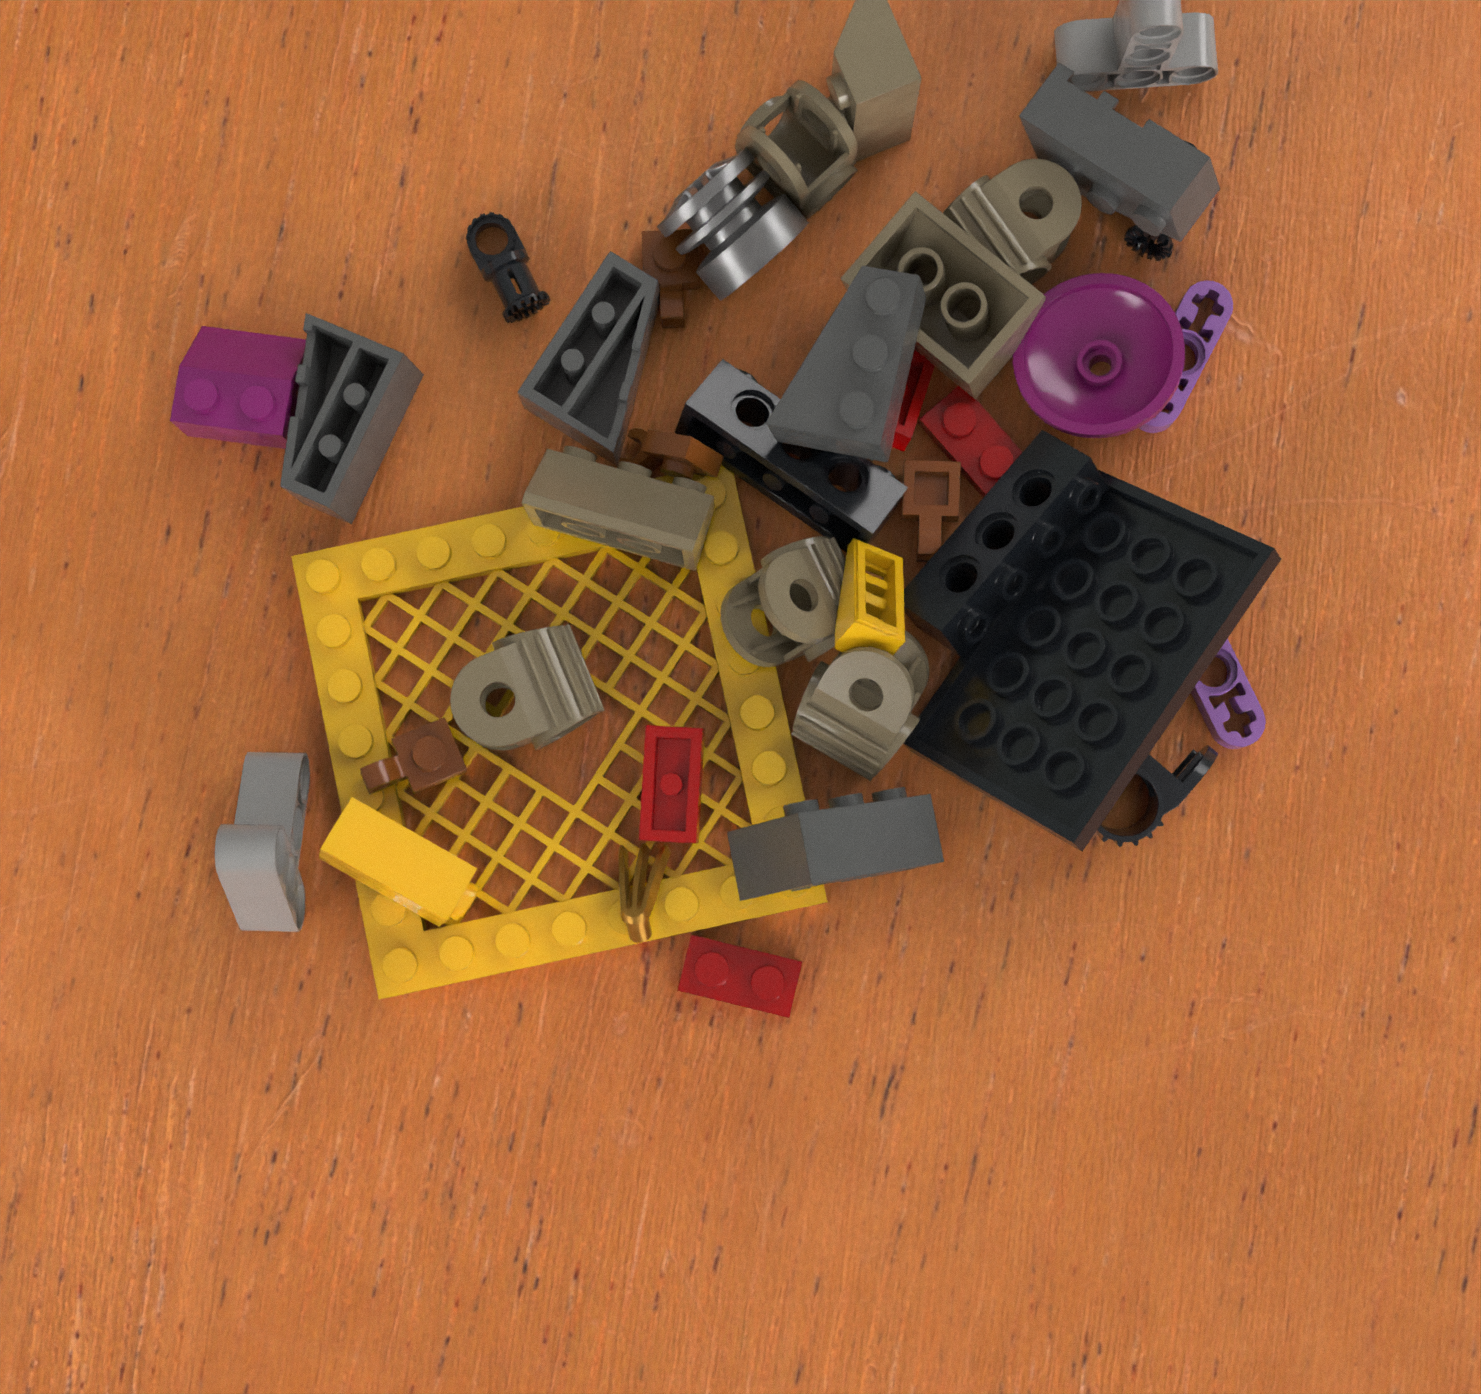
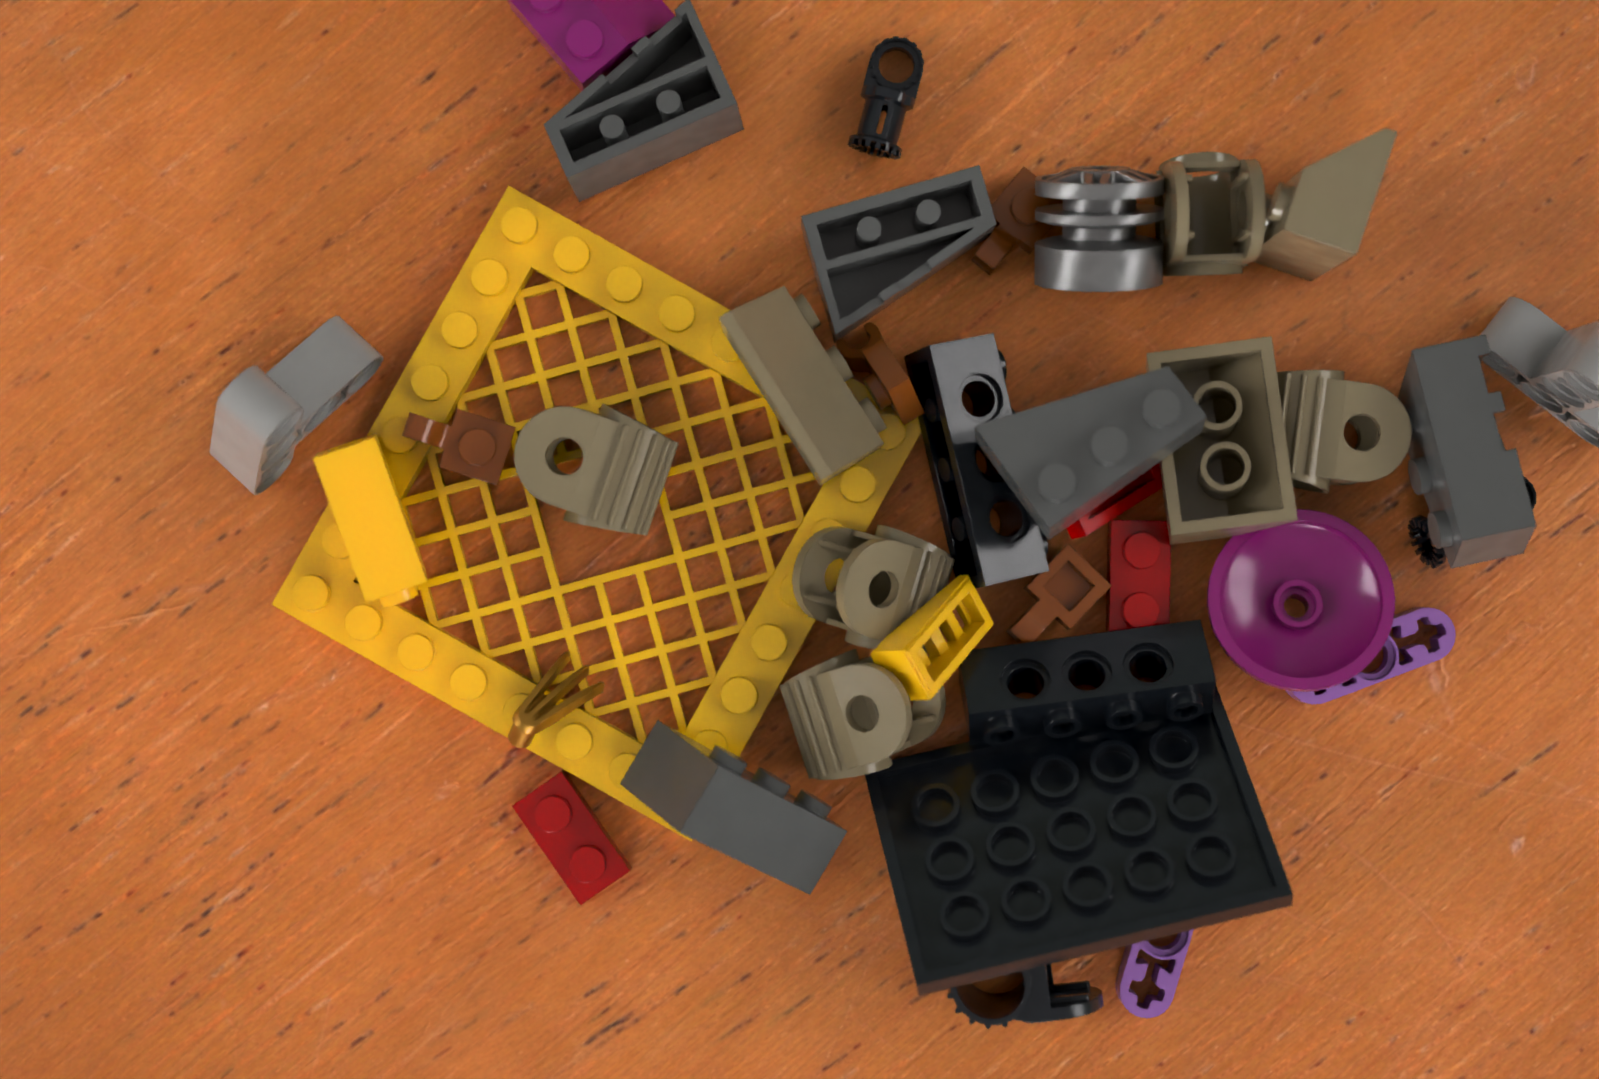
camera: 40 degrees right, 5 degrees up
red plate [639,725,705,844] -> none

